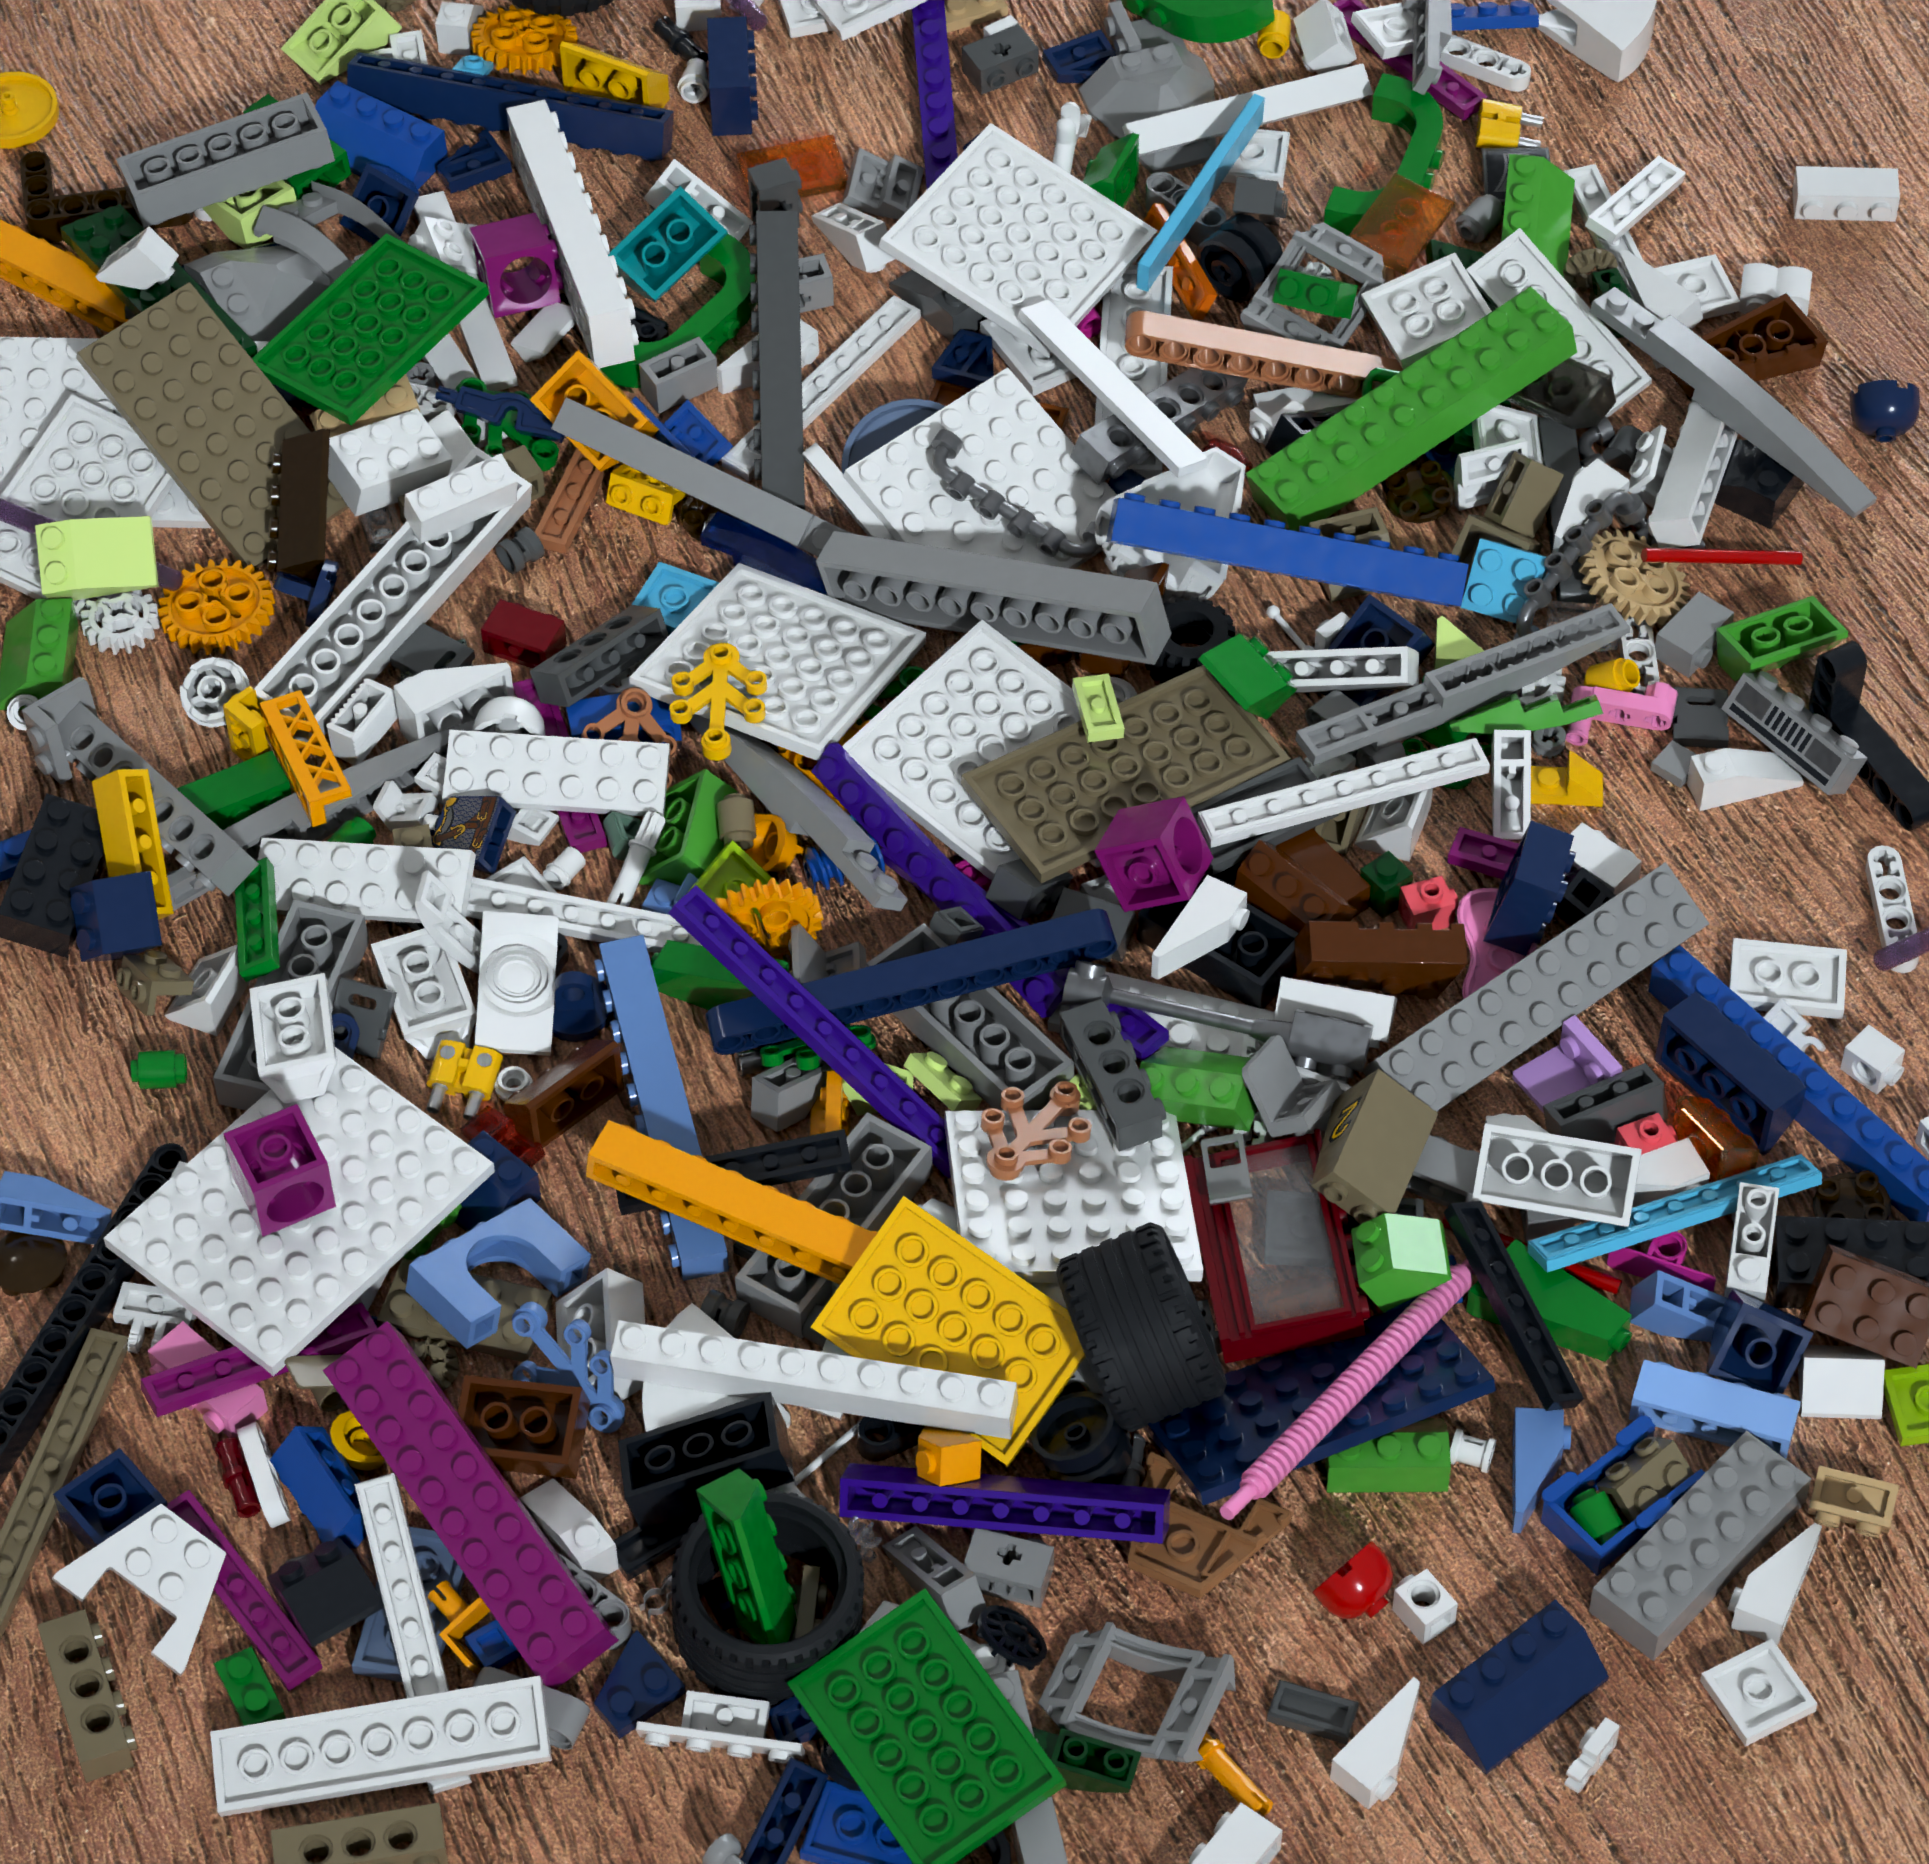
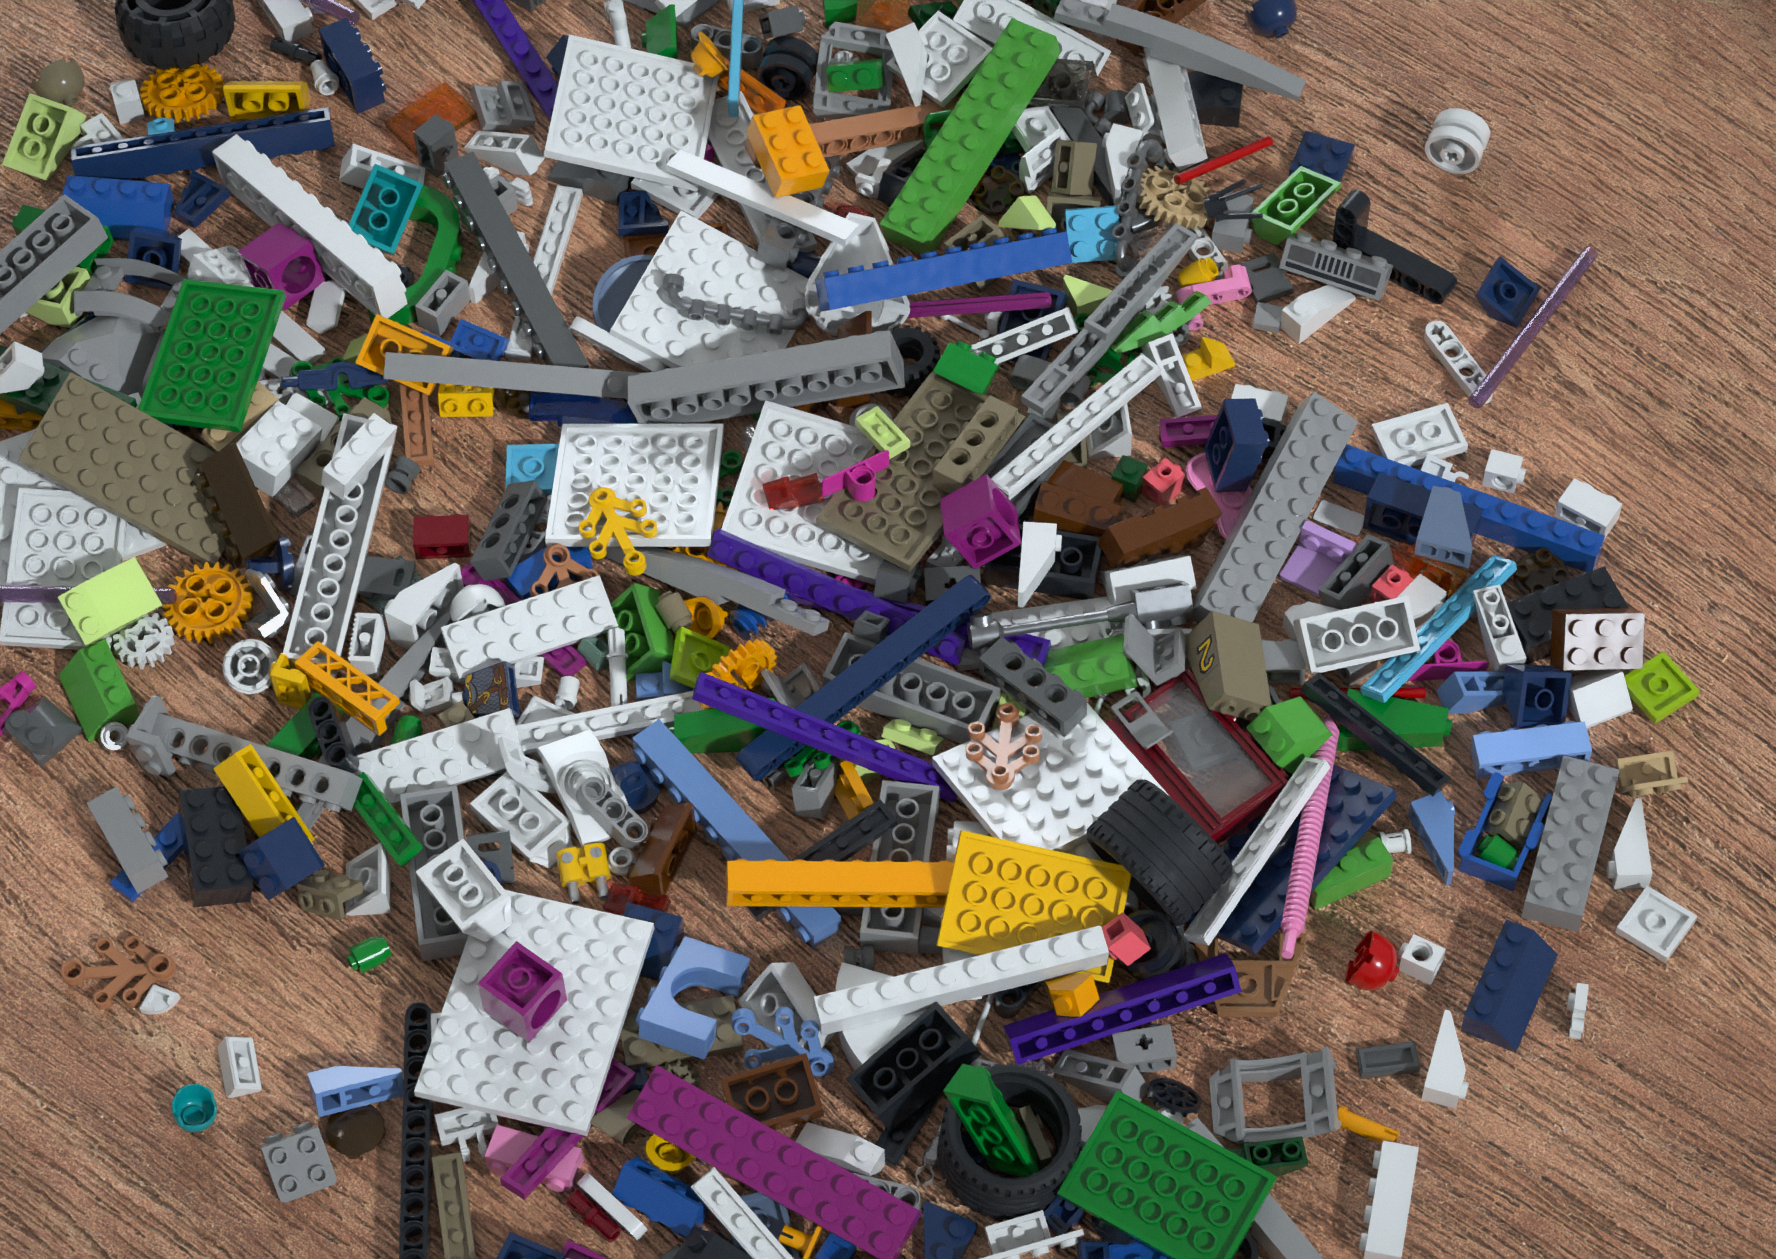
camera: 25 degrees left, 5 degrees up
none -> light grey bracket [244,569,292,638]
none -> black beam [308,696,359,774]
none -> white hinge [483,167,533,206]
none -> light grey beam [576,777,648,849]
none -> light orange piece [690,32,729,78]
none -> light orange brick [746,105,830,198]
none -> clear red slope [762,473,825,510]
none -> dark pink piece [822,450,890,502]
none -> white slope [886,23,928,107]
none -> magenta axle [907,292,1052,318]
none -> dark tan brick [931,395,1018,494]
none -> yellowish green slope [999,195,1056,230]
none -> coral brick [1102,912,1151,966]
none -> white tile [1184,757,1331,946]
none -> black plant [1203,179,1263,222]
none -> dark blue plate [1289,131,1355,182]
none -> white sticker [1313,500,1364,536]
none -> sand blue slope [1414,485,1473,568]

